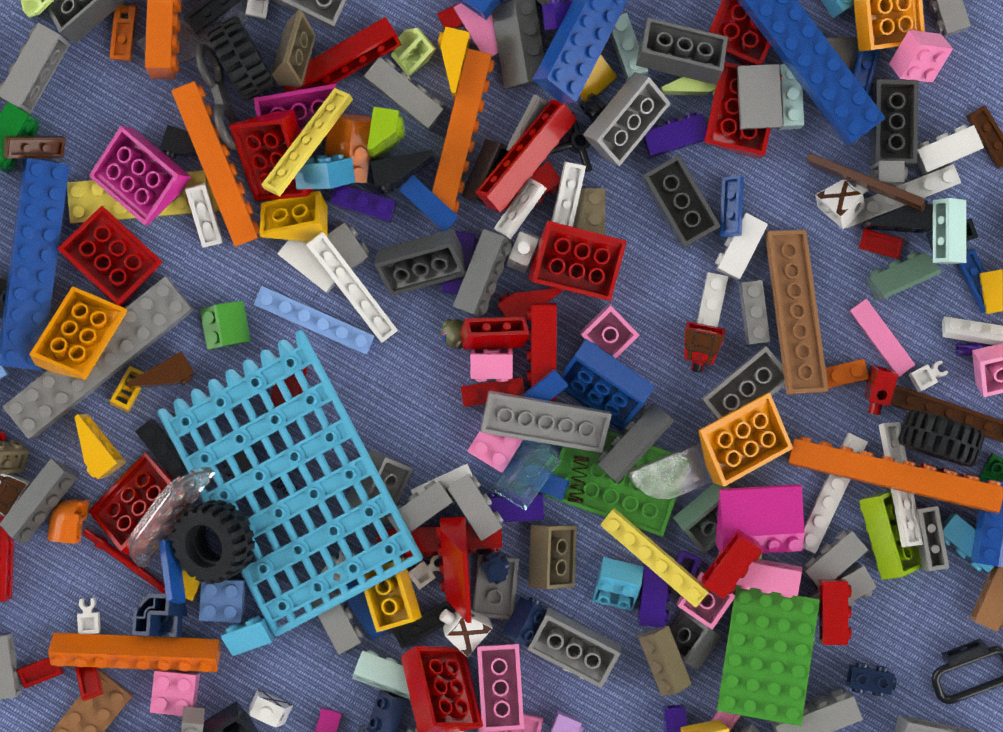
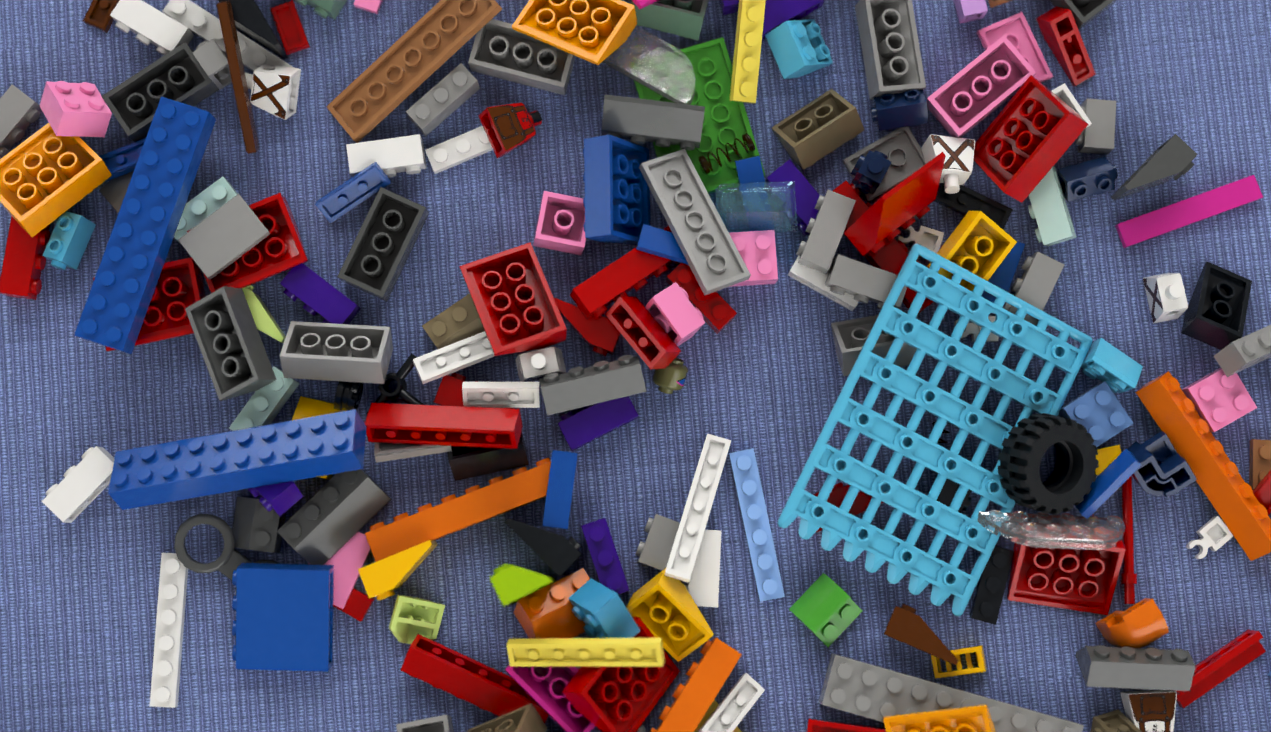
camera: 125 degrees left, 5 degrees down
yellow slope [75,414,126,479] -> none
light grey brick [364,57,444,131] -> none
dark grey slope [374,229,467,296] -> none

